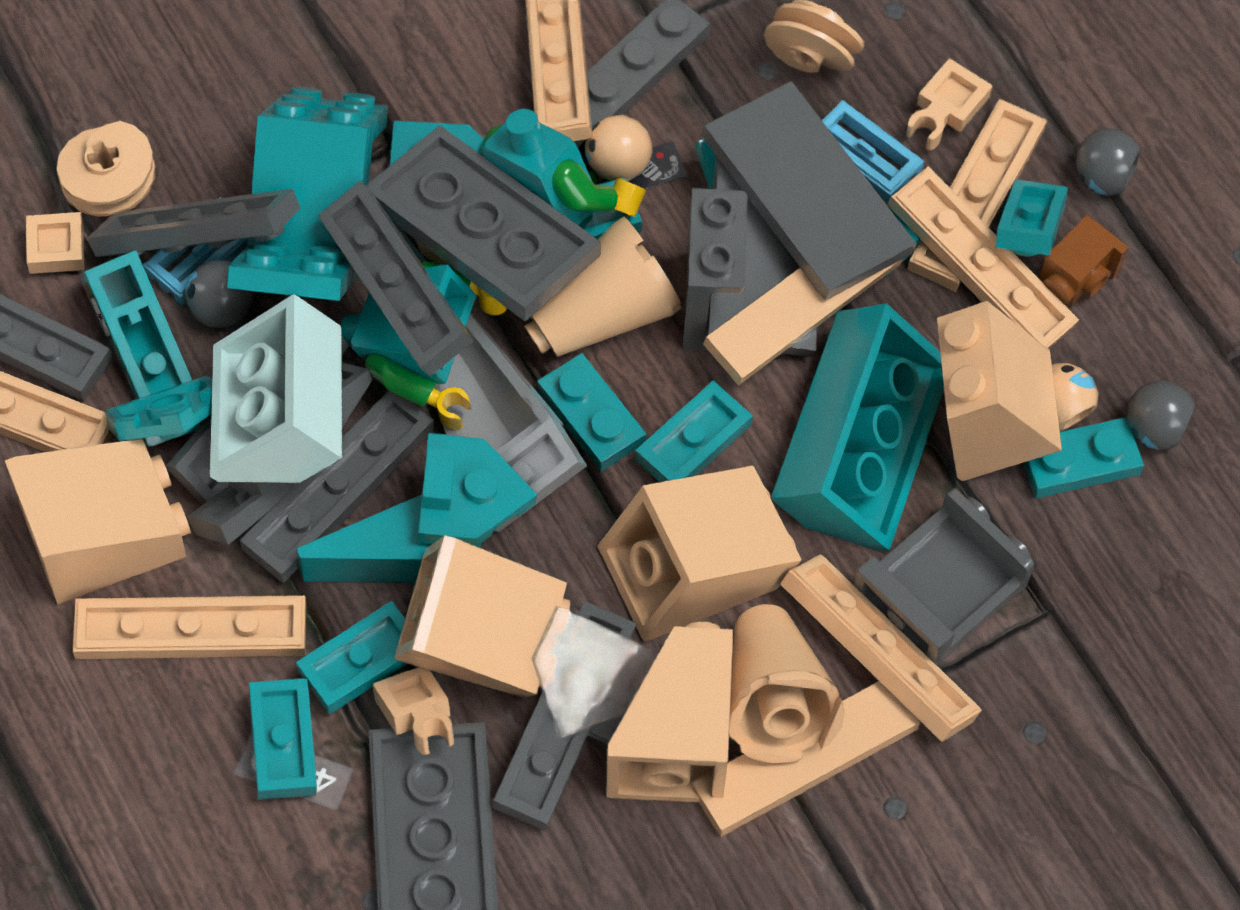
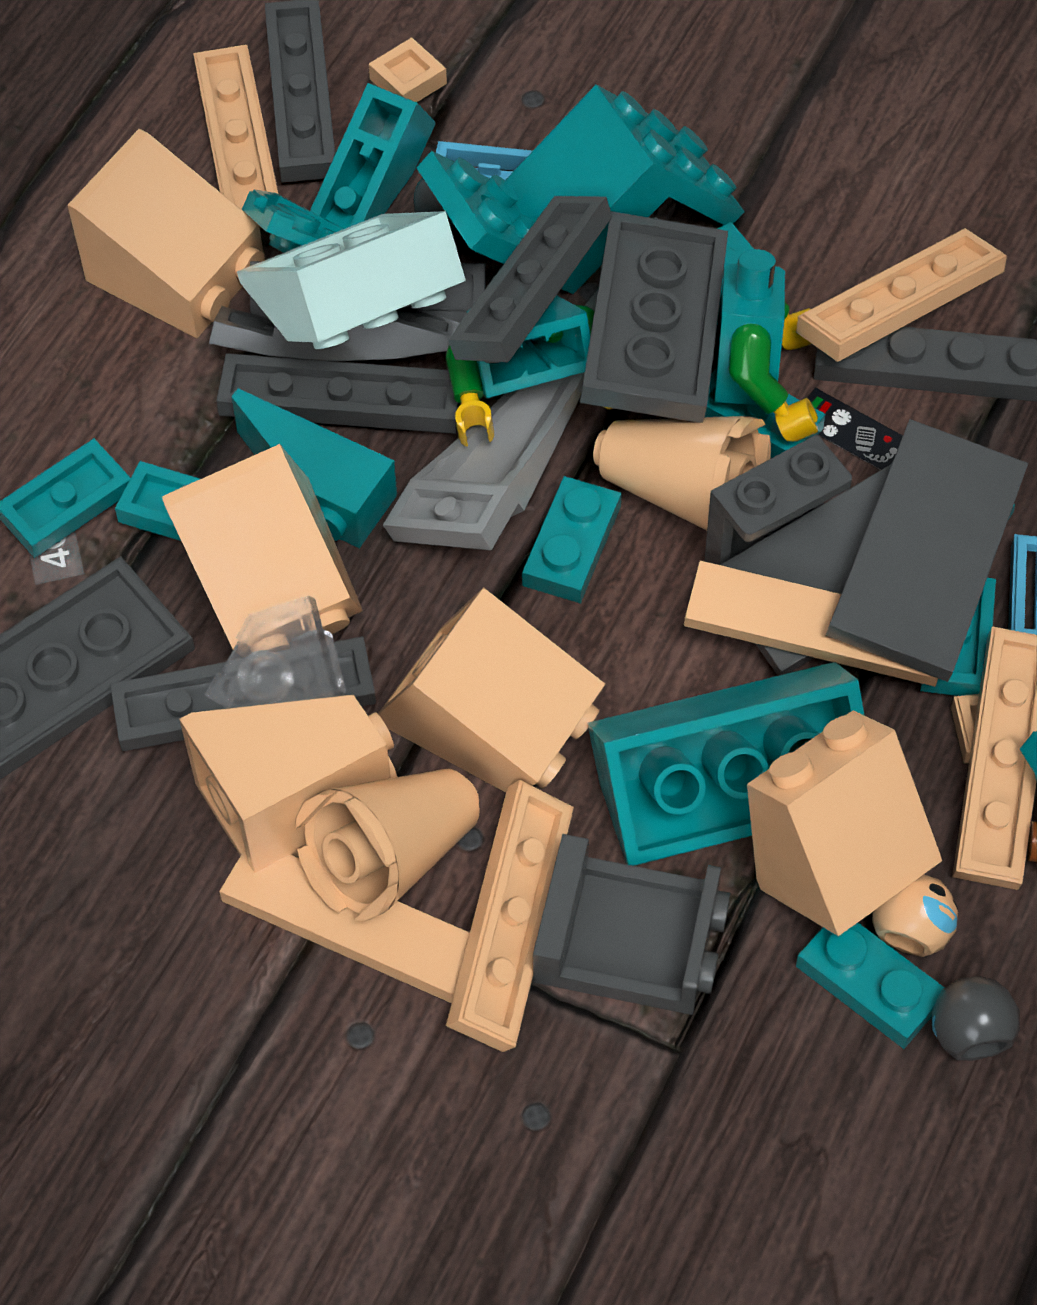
camera: 60 degrees right, 5 degrees down
light nougat piece [56,121,155,217] -> none
light nougat tile [73,596,306,659] -> none
dark grey plate [88,189,300,257] -> none
light nougat plate [373,667,454,755] -> none
teal plate [417,433,537,547] -> none
light nougat piece [585,115,652,181] -> none
teal plate [635,381,753,482] -> none

